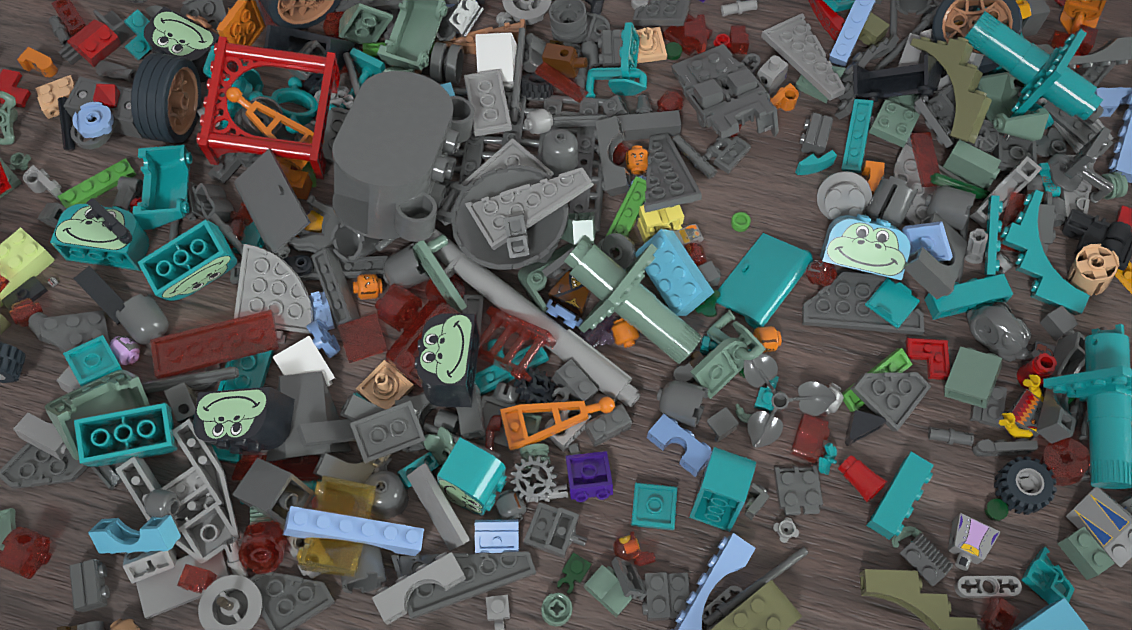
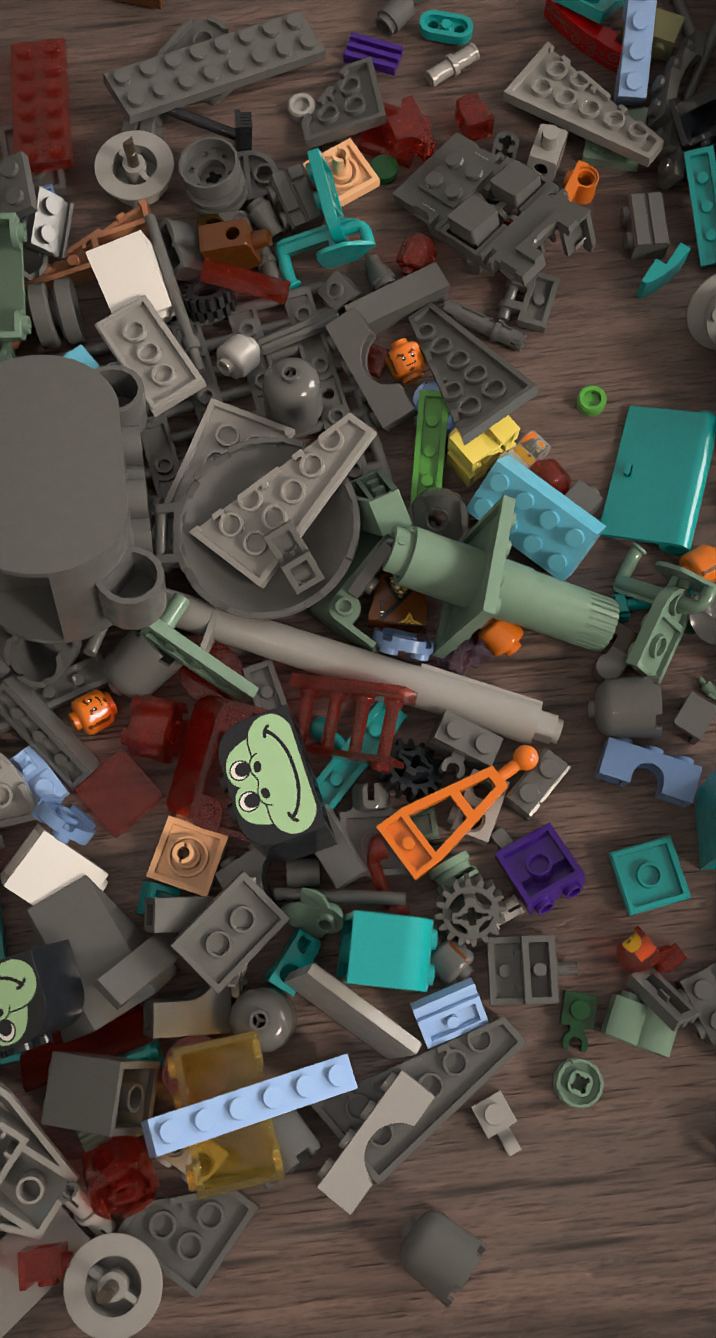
camera: 20 degrees left, 10 degrees up
light grey plate [496,12,514,27] -> none
dark green piece [695,289,721,317] -> none
red plate [713,34,731,48] -> none

